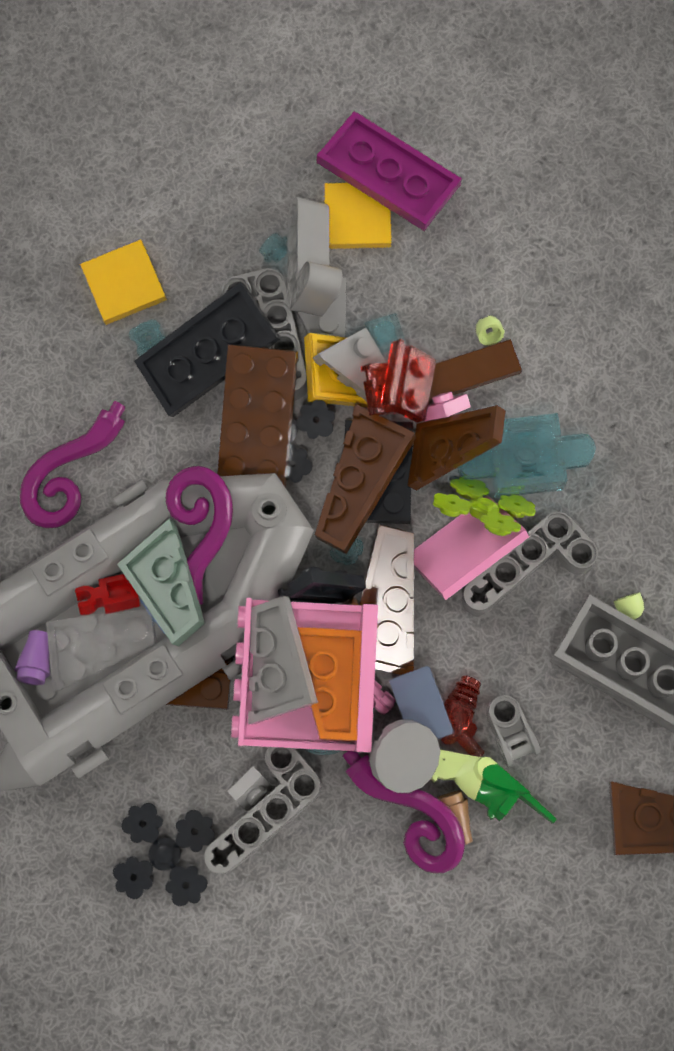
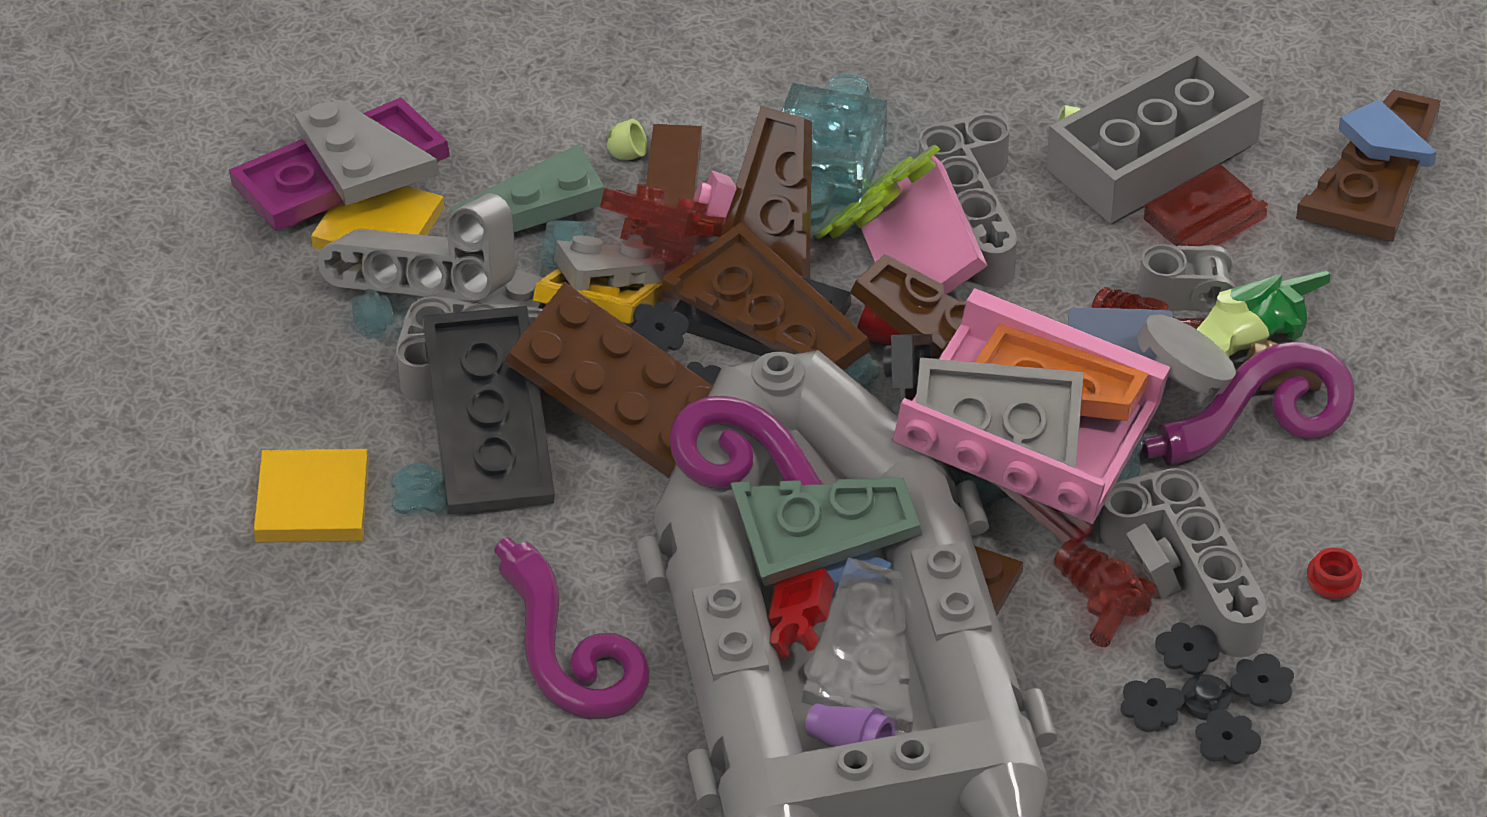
camera: 75 degrees left, 30 degrees down
none -> light grey wing [294,100,439,205]
none -> sand green wing [451,144,608,232]
none -> clear red piece [1053,539,1157,647]
none -> clear red plate [1144,164,1268,246]
none -> red plate [1306,547,1362,599]

